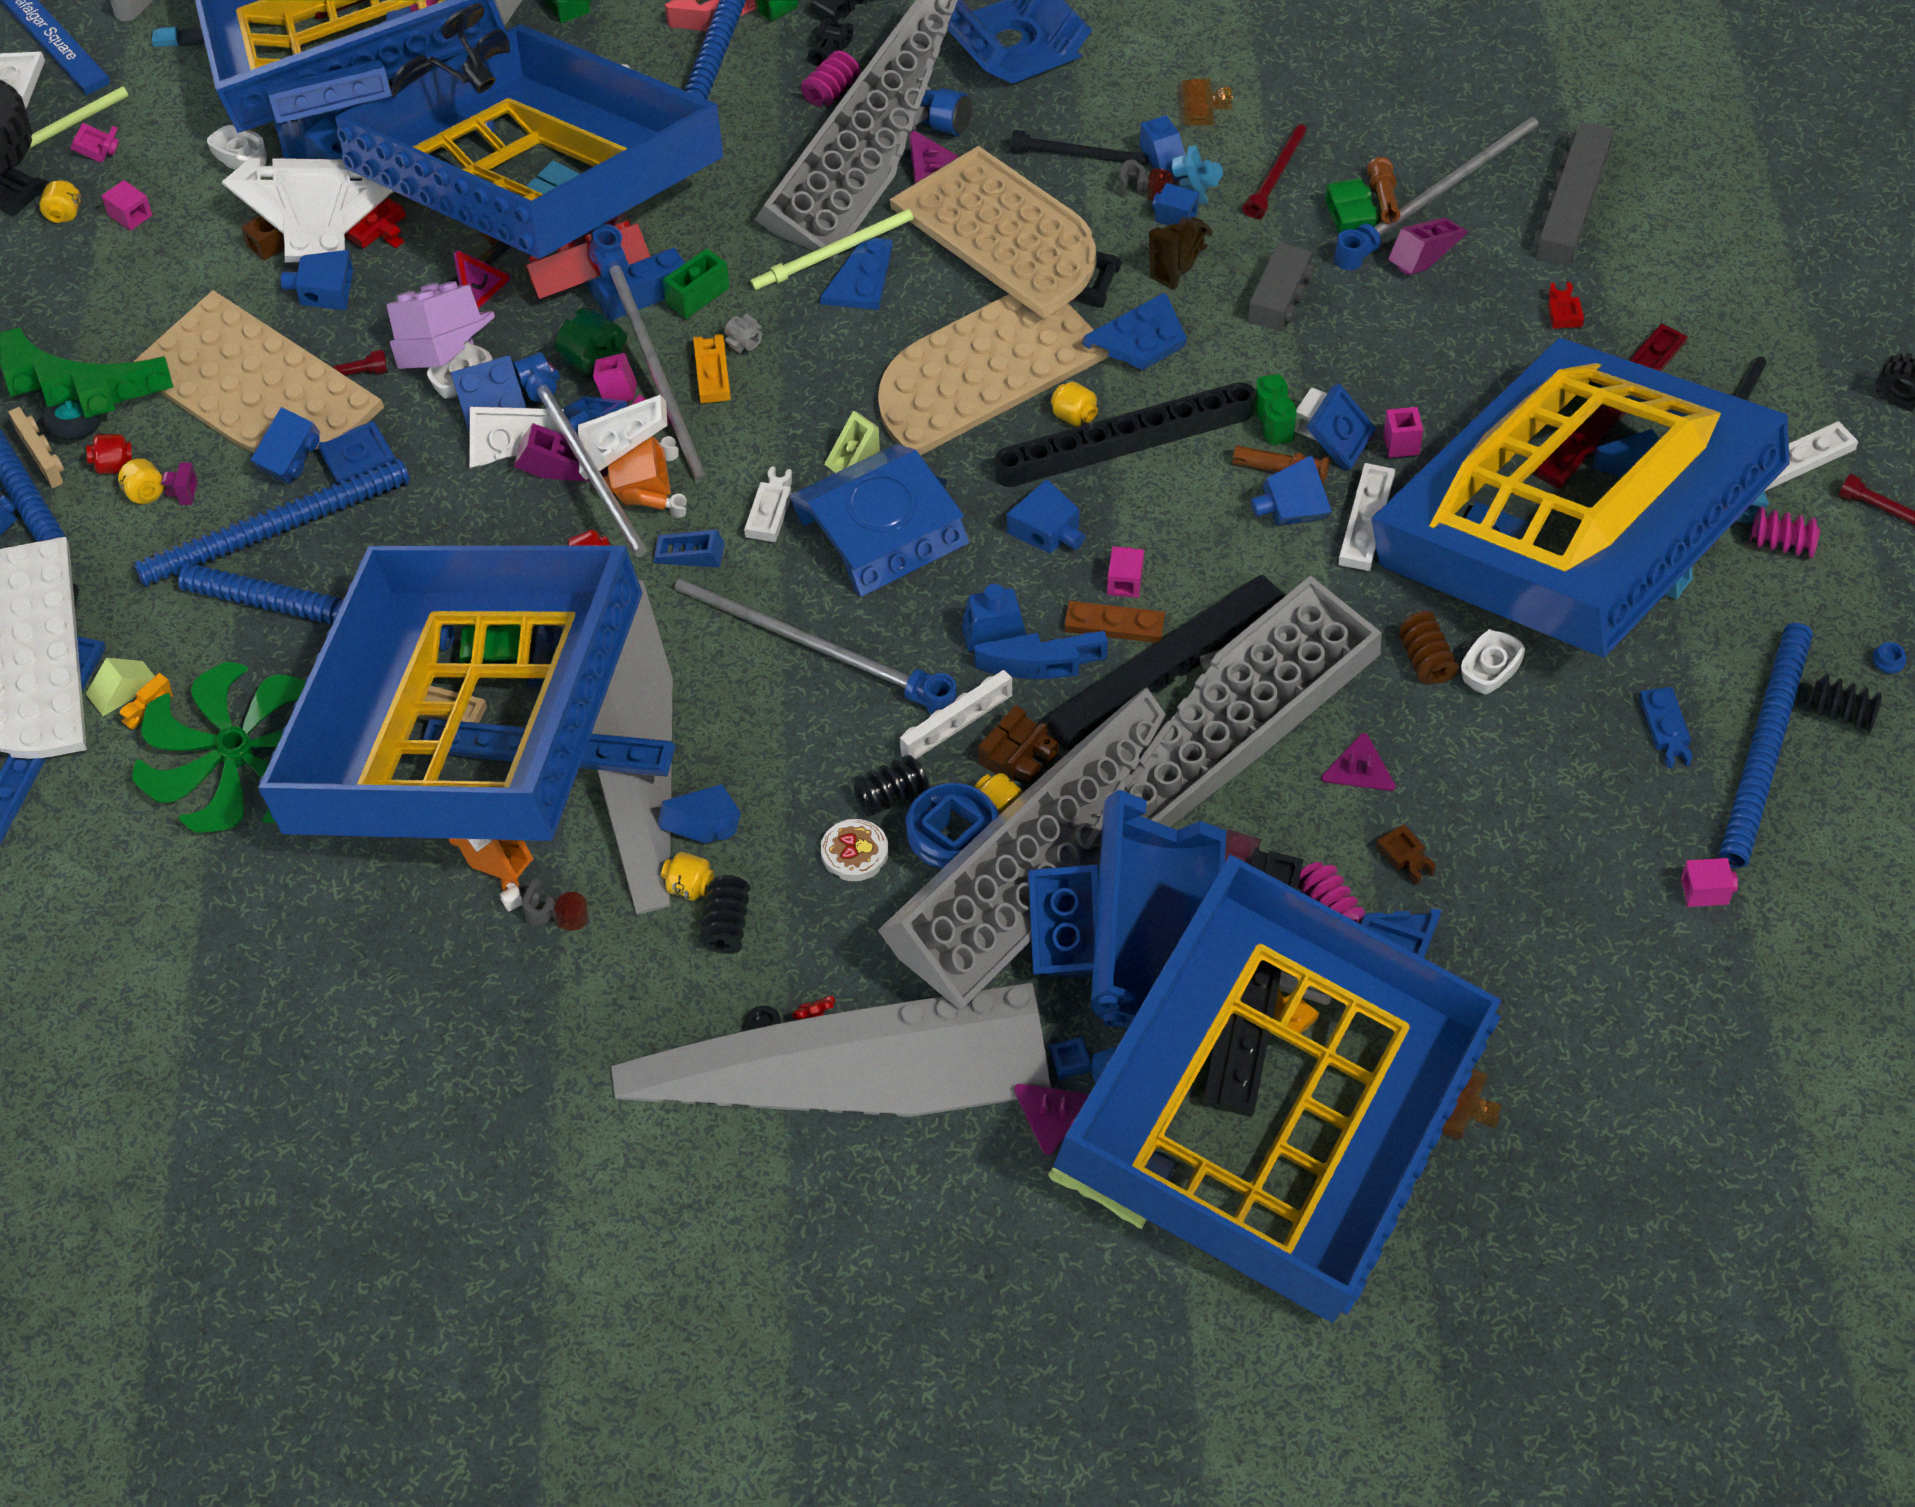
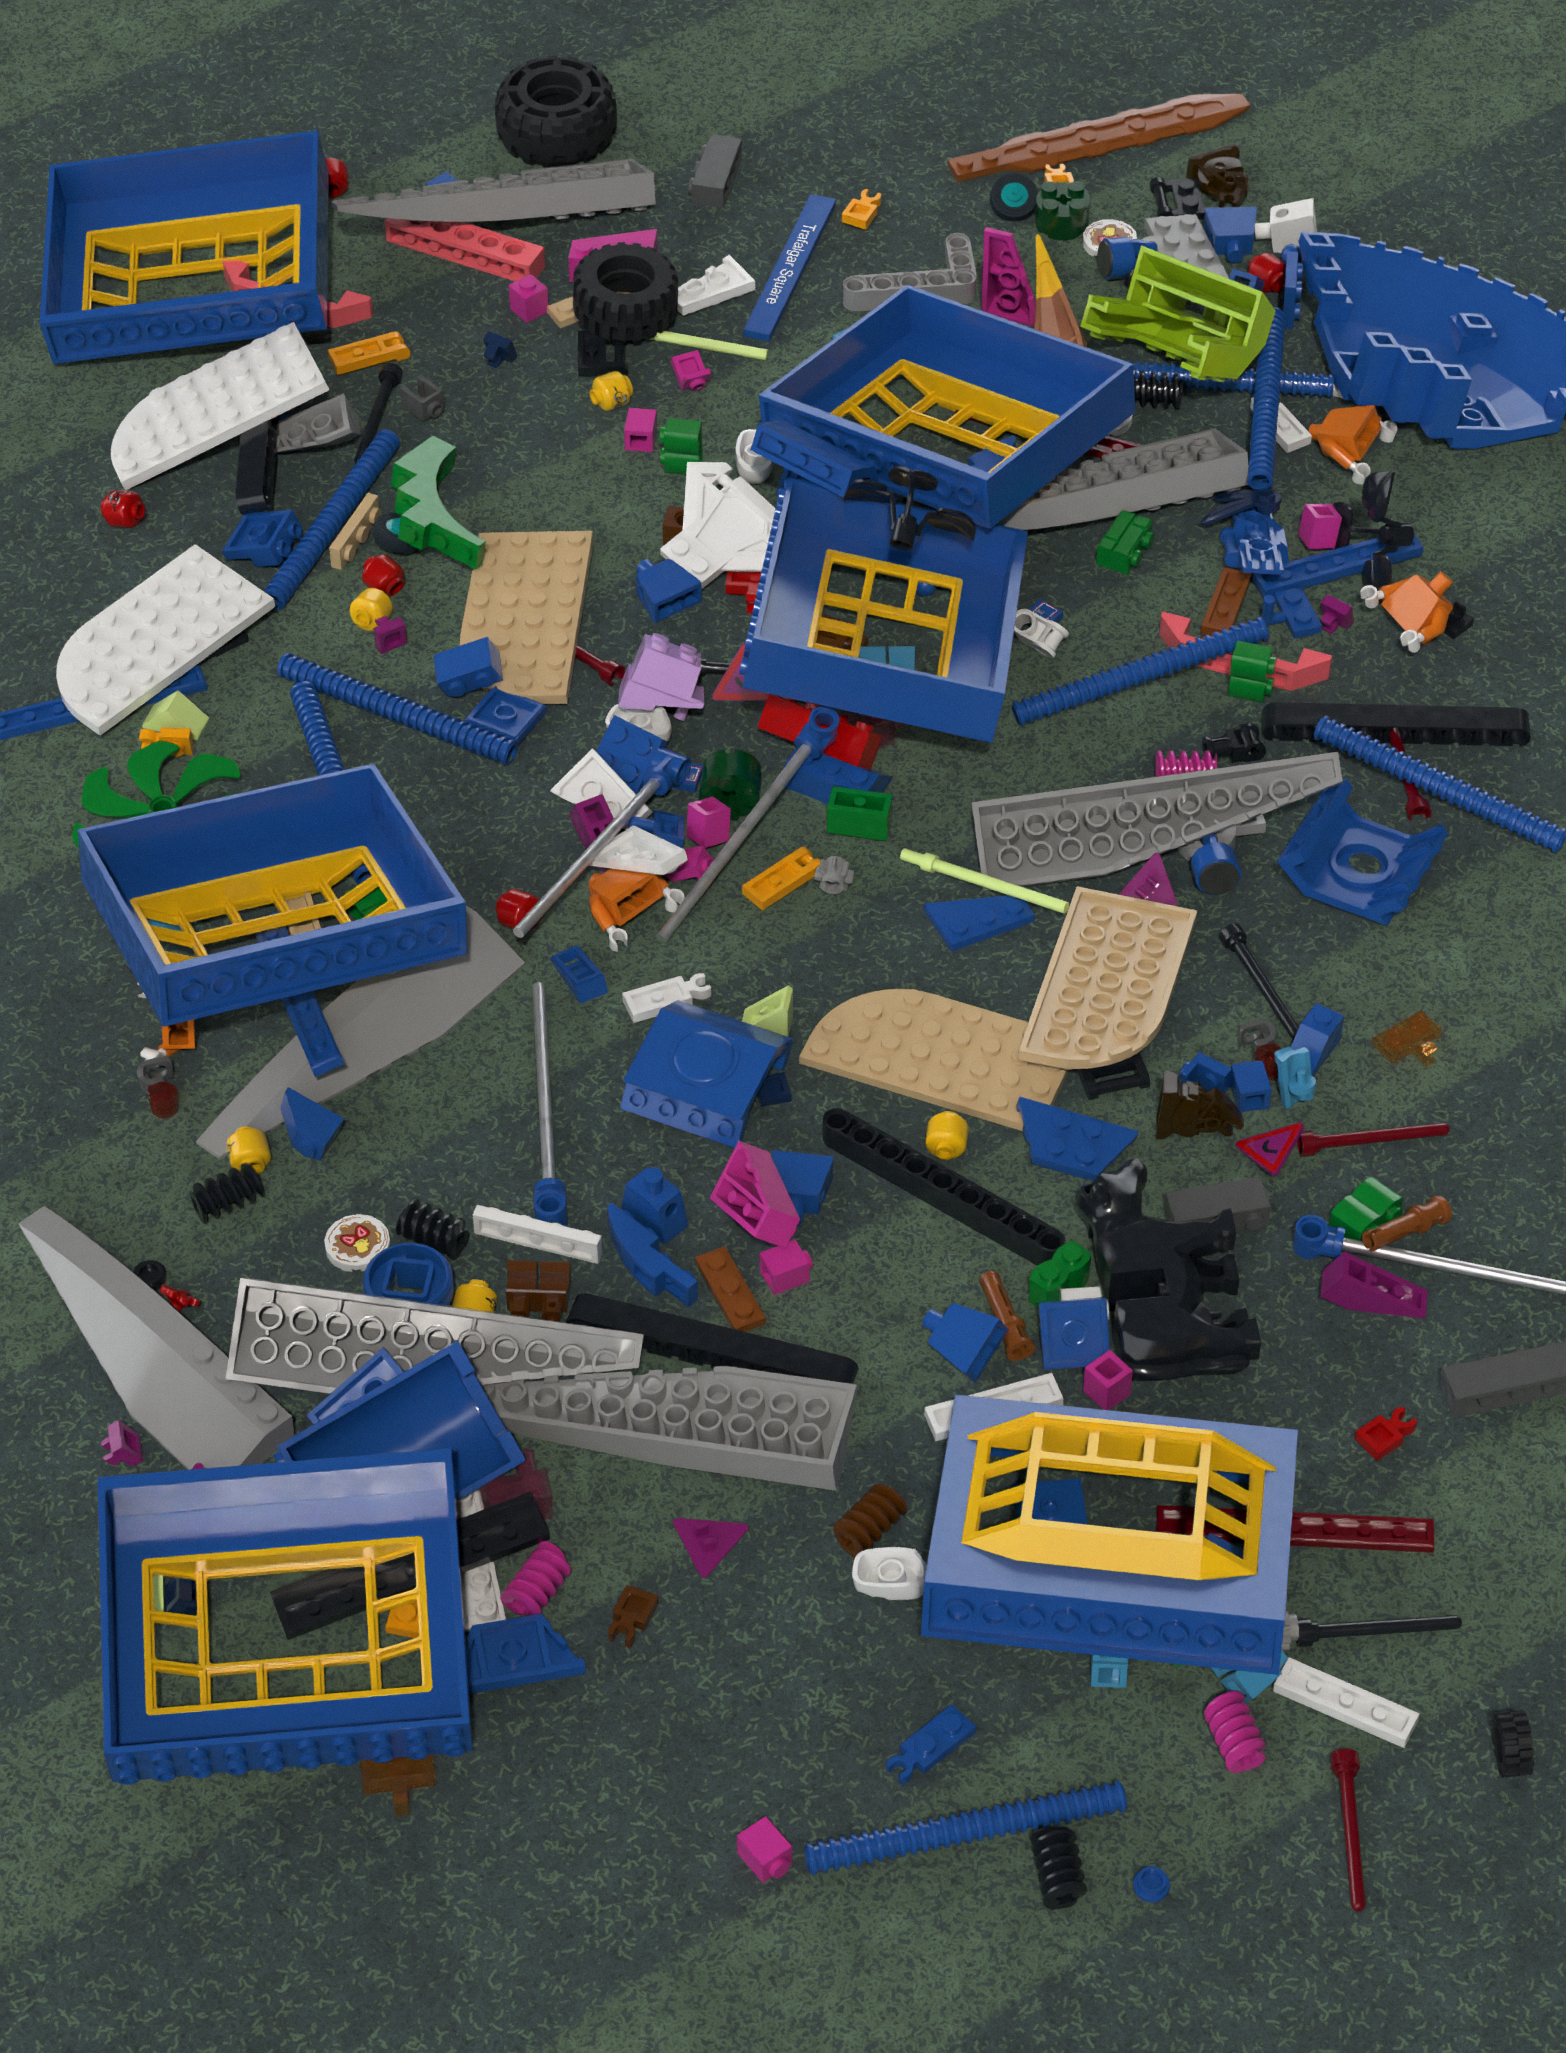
camera: 55 degrees right, 5 degrees down
none -> magenta tile [101,1420,143,1466]
none -> green brick [659,418,703,475]
none -> dark pink wedge [710,1141,800,1248]
none -> black animal [1077,1159,1261,1381]
none -> blue bracket [1179,1052,1232,1094]
none -> piece [1235,1122,1304,1176]

